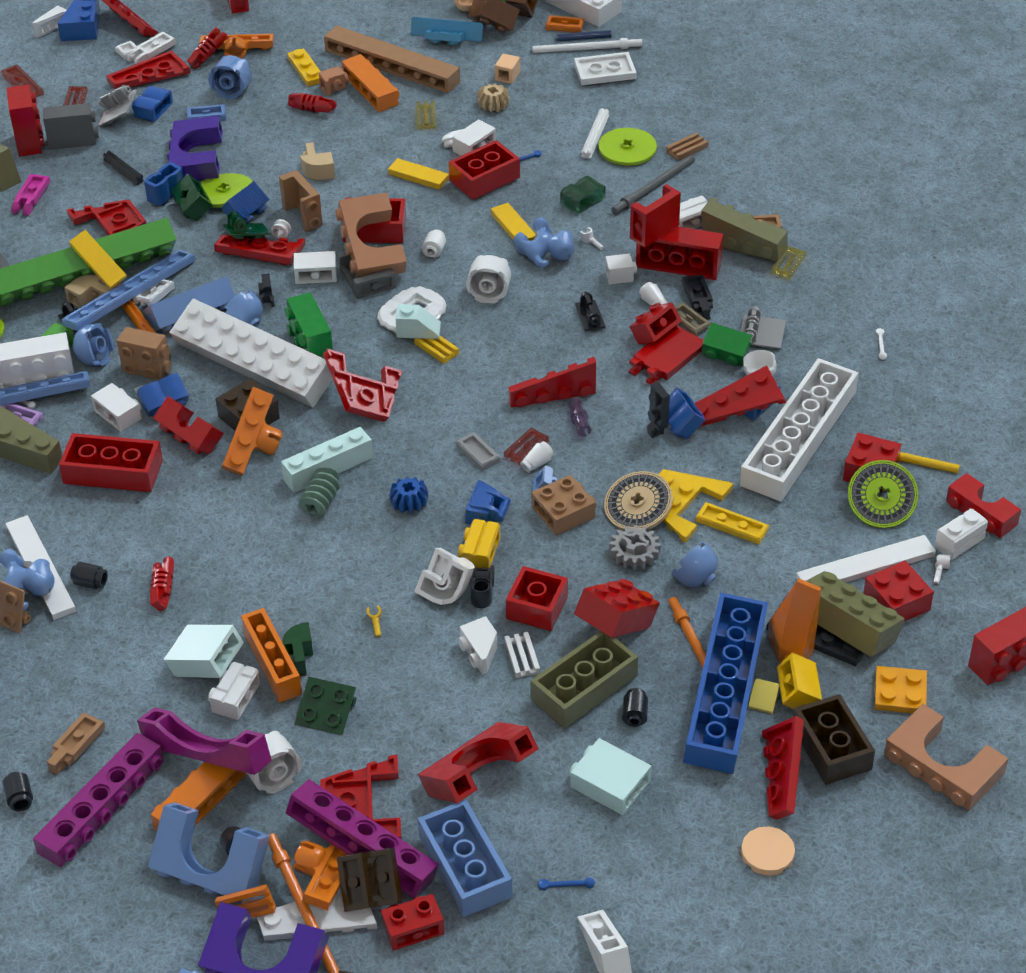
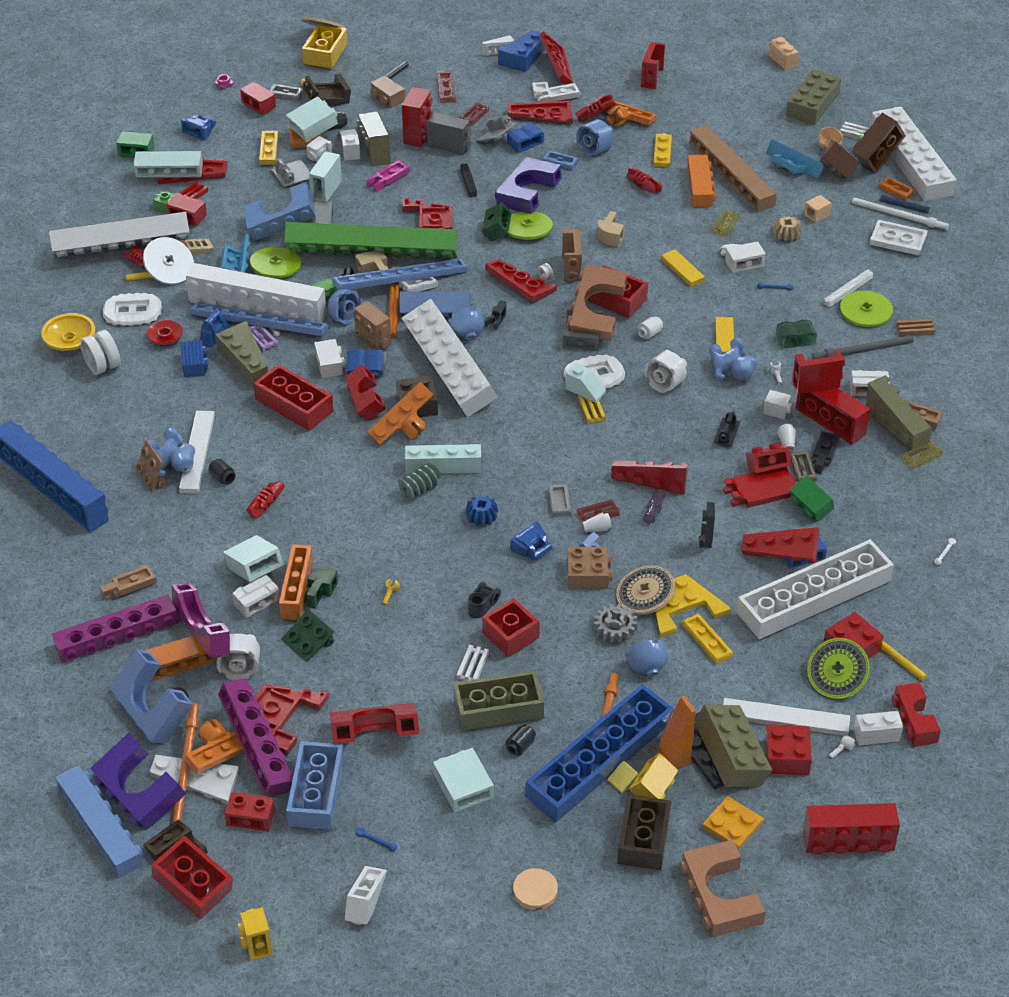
camera: 30 degrees right, 0 degrees up
black brick [2,771,33,811] -> none
yellow tile [69,230,127,290] -> none
blue brick [144,162,183,206] -> none
orange tile [215,884,276,918] -> none
blue brick [222,181,270,223] -> none
dark green hinge [223,211,271,239] -> none
green brick [284,292,333,359] -> none
white brick [294,251,337,284] -> none
nougat brick [318,66,349,96] -> none
red wing [323,349,402,422] -> none
dark brown slope [337,848,403,912] -> none
white brick [414,548,475,605] -> none
red brick [449,140,520,200] -> none
yellow brick [458,519,500,568] -> none
white slope [458,616,497,675] -> none
red brick [574,579,660,638] -> none
blue brick [668,387,705,439] -> none
light grey hinge [741,306,786,349] -> none
white hair [743,350,777,376] -> none
red wing [762,716,804,820] -> none

